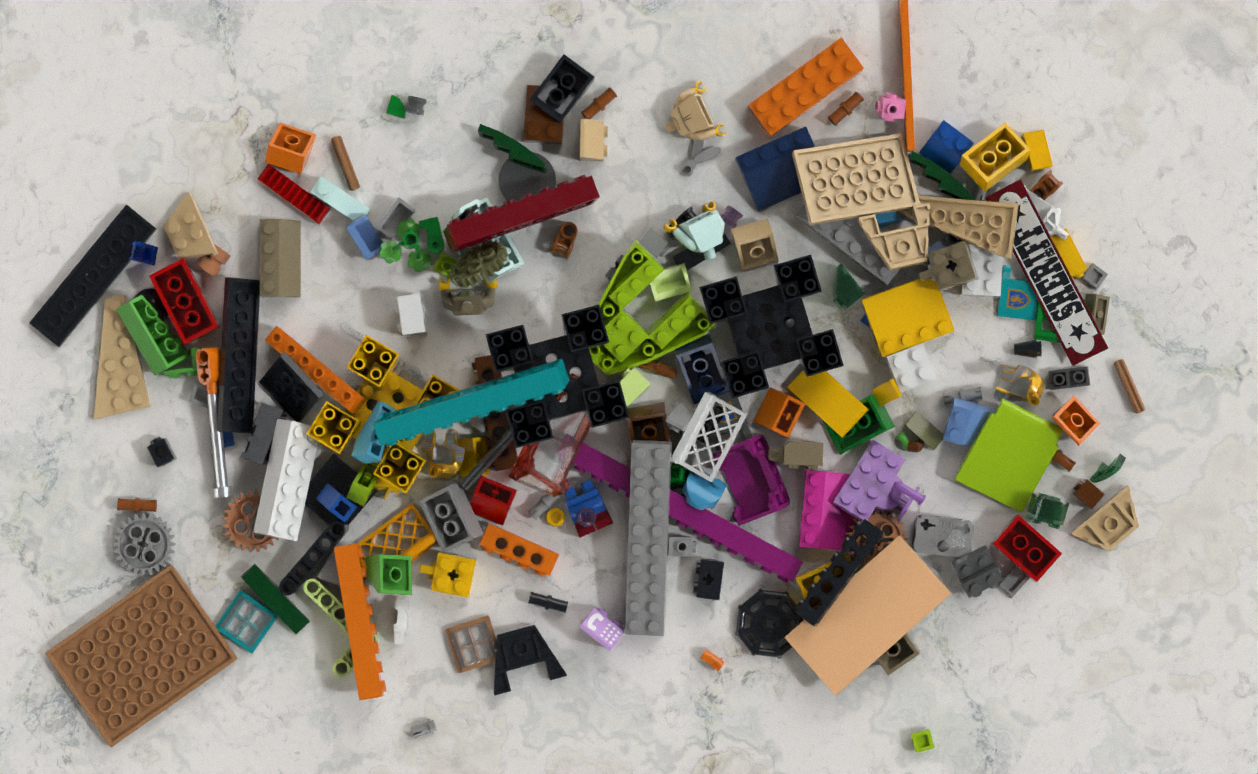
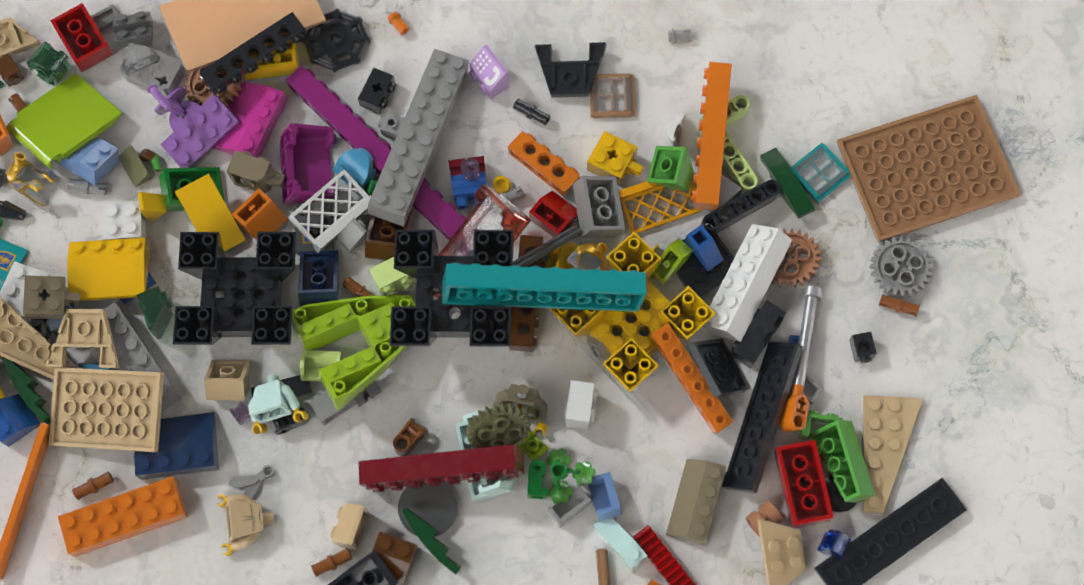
camera: 160 degrees left, 15 degrees down
medium azure slope [352,401,395,464] -> none
bright pink brick [875,93,906,121] -> none

